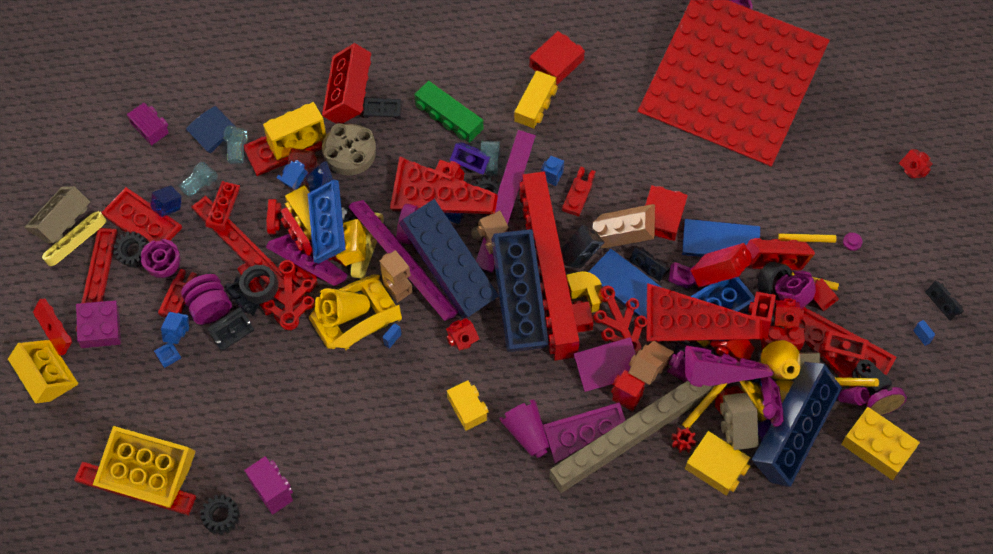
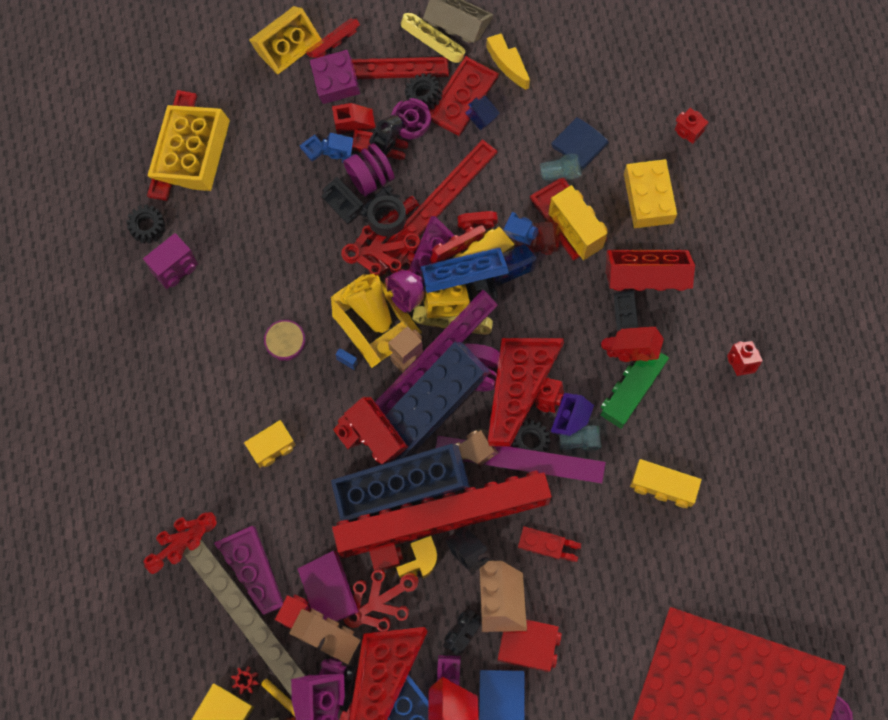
camera: 85 degrees right, 10 degrees up
magenta brick [127,103,169,145] -> none
clear light blue piece [179,162,218,198] -> none
red tile [206,181,240,231] -> none
dark tan piece [322,124,376,176] -> none
magenta cone [500,399,549,458] -> none
red brick [529,31,585,85] -> none
blue brick [541,156,564,186] -> none
blue tile [589,249,661,319] -> none
none -> red plant [144,512,217,574]
none -> pearl gold tile [264,320,306,361]
none -> red slope [332,103,375,134]
none -> red brick [344,397,408,464]
none -> black piece [369,115,402,155]
none -> magenta cylinder [385,270,425,312]
none -> yellow slope [486,33,530,90]
none -> red hinge [601,327,664,362]
none -> yellow brick [624,159,677,228]
none -> red brick [675,108,709,144]
none -> red brick [727,341,763,376]

